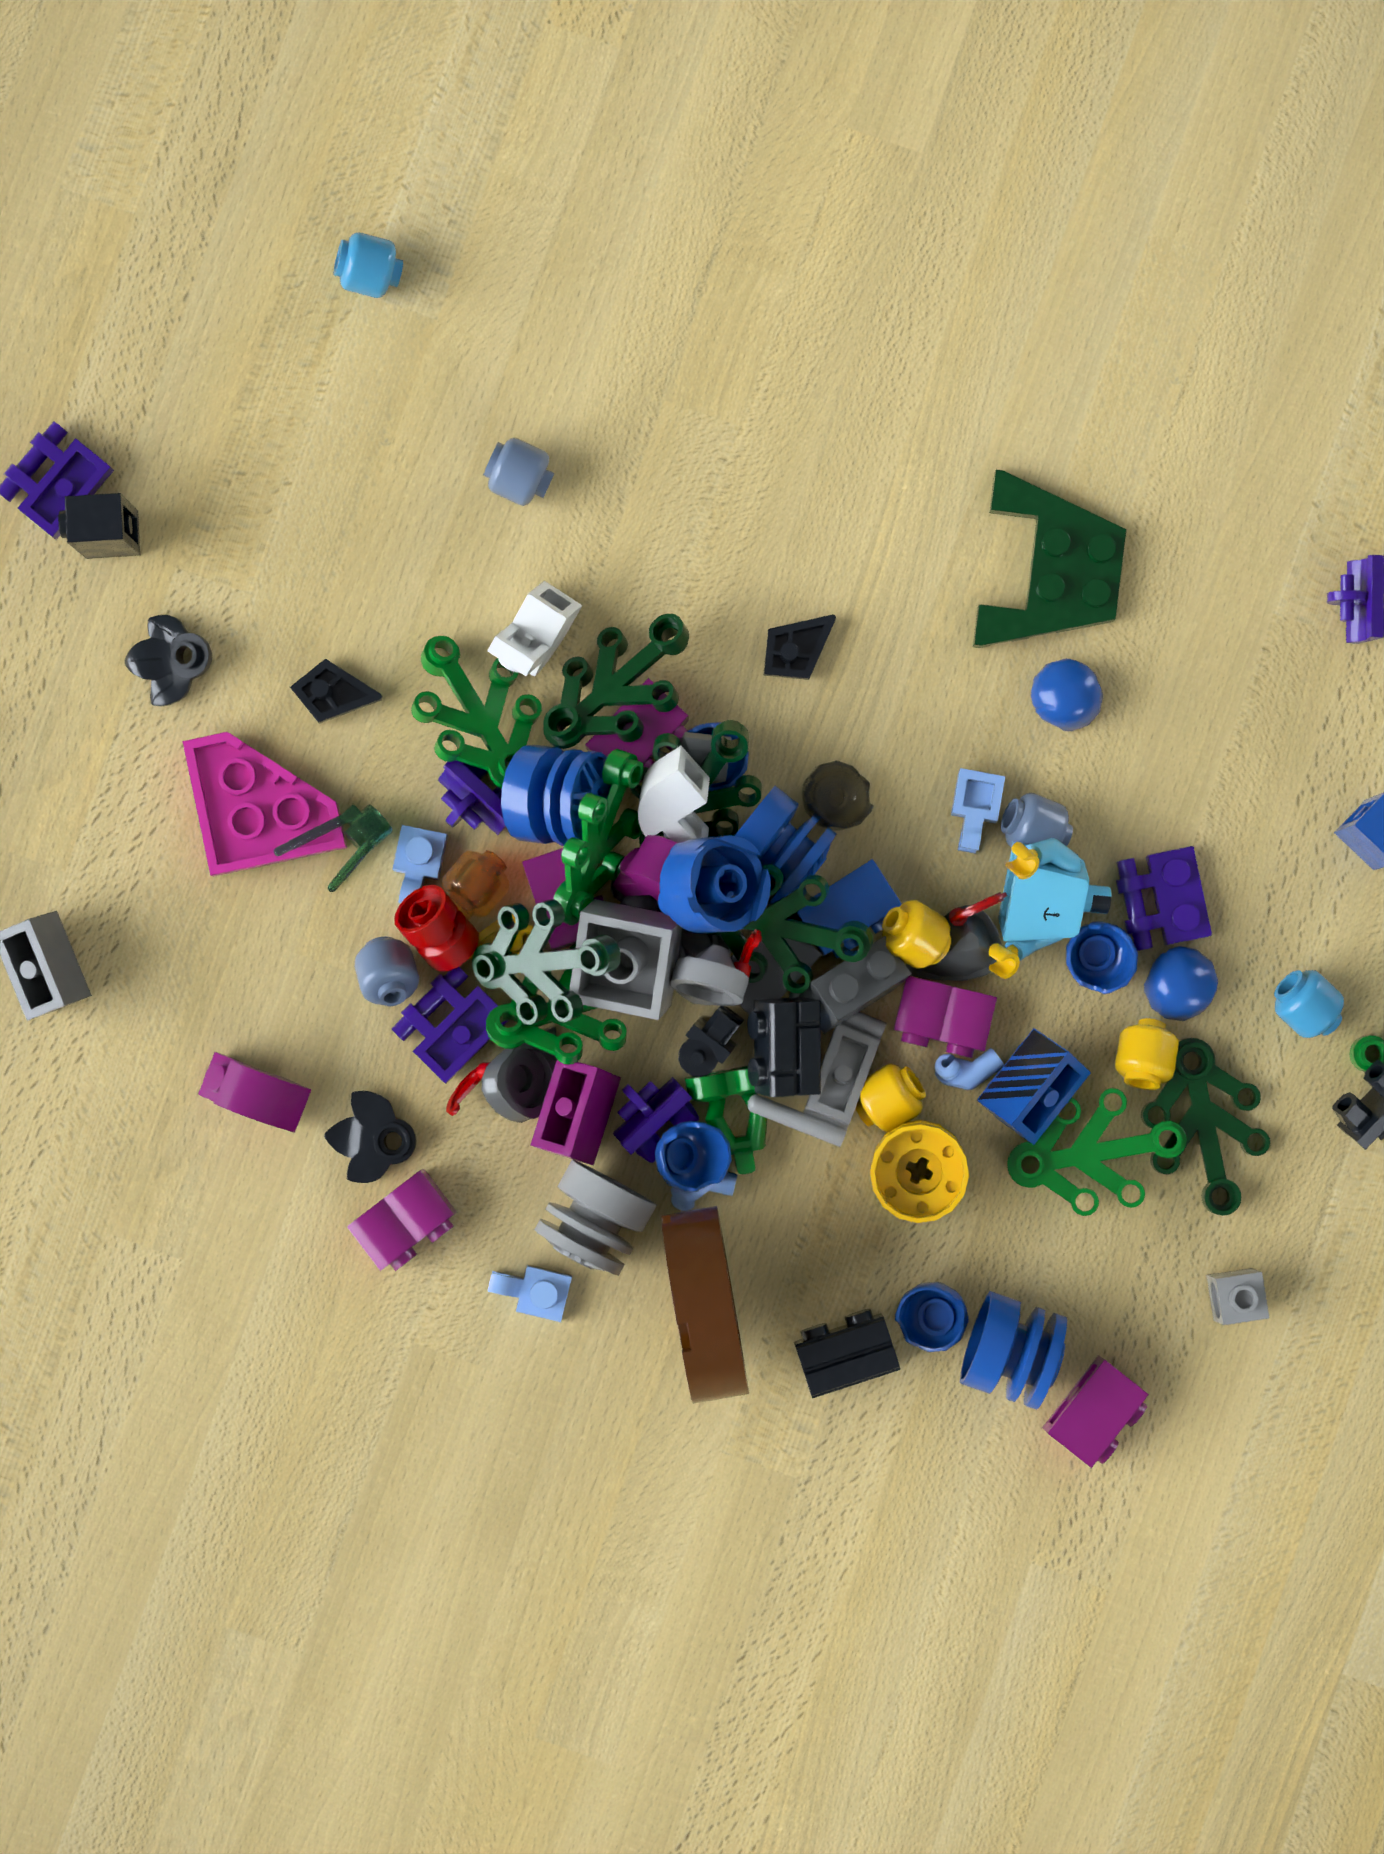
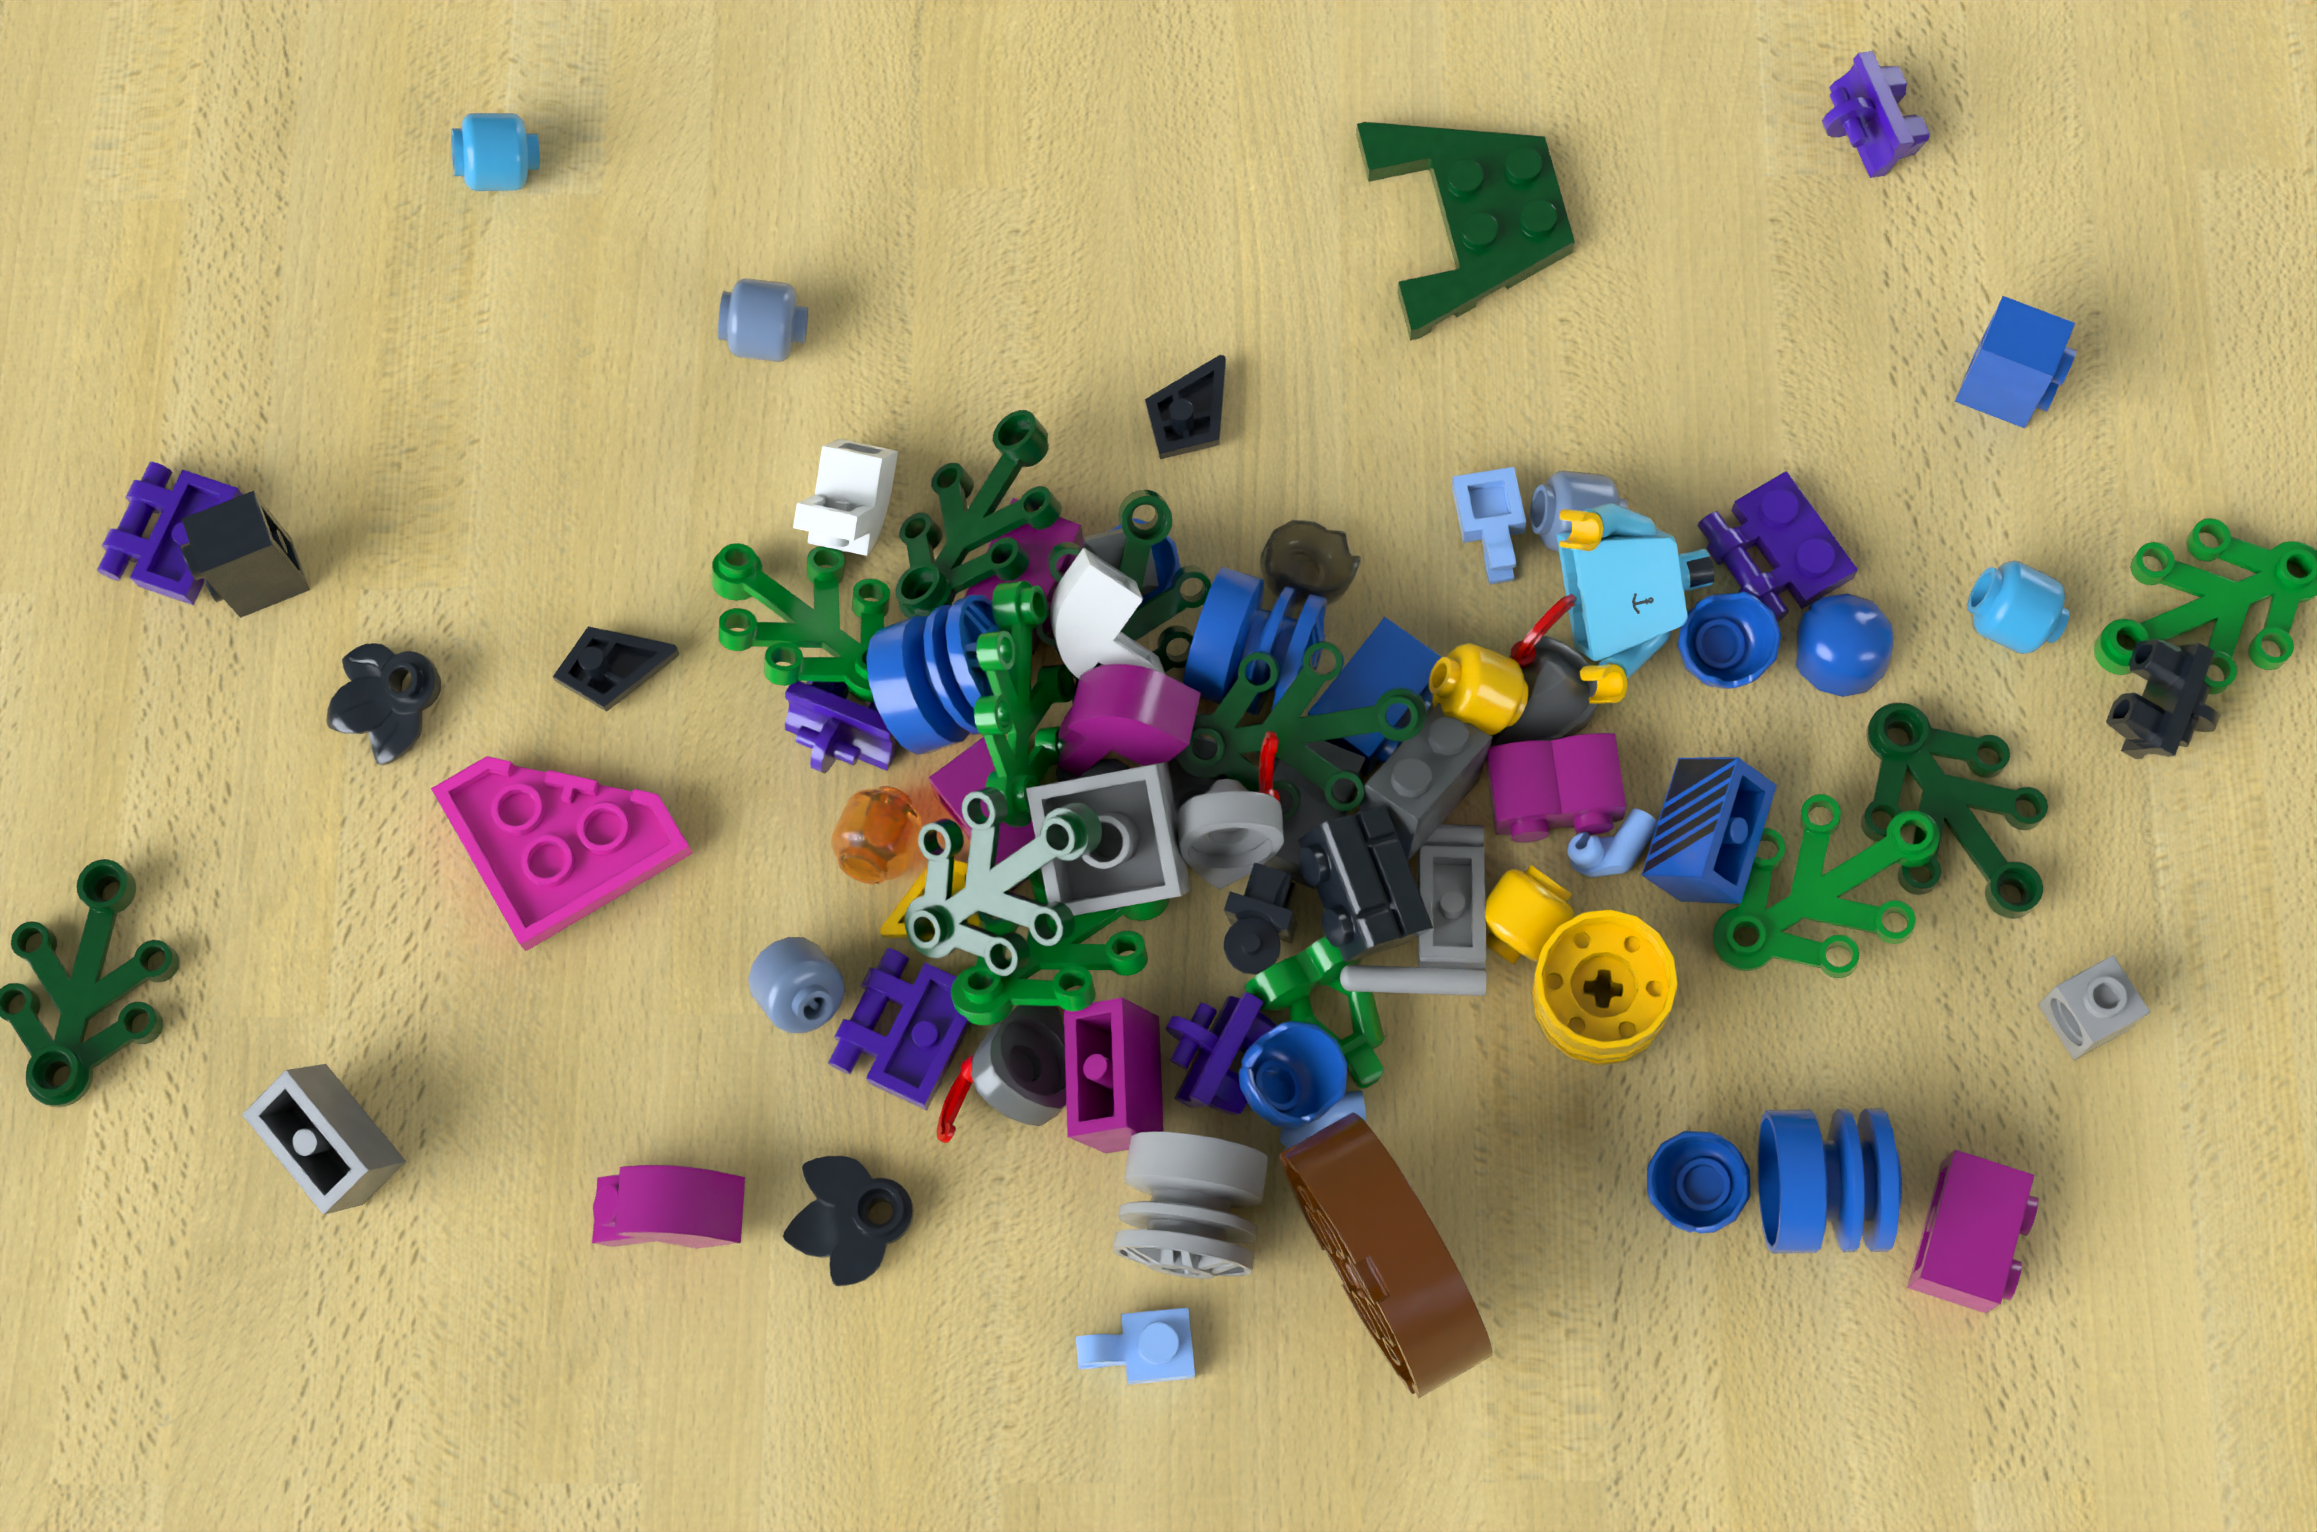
camera: 15 degrees left, 15 degrees down
clear green plant [273,804,393,892] -> none
magenta brick [347,1169,457,1271] -> none
light blue plate [392,825,448,903] -> none
red wheel [394,885,479,972] -> none
blue brick [658,835,771,933] -> none
black brick [794,1309,901,1399] -> none
blue hair [1031,658,1103,731] -> none
yellow head [1115,1018,1179,1090] -> none

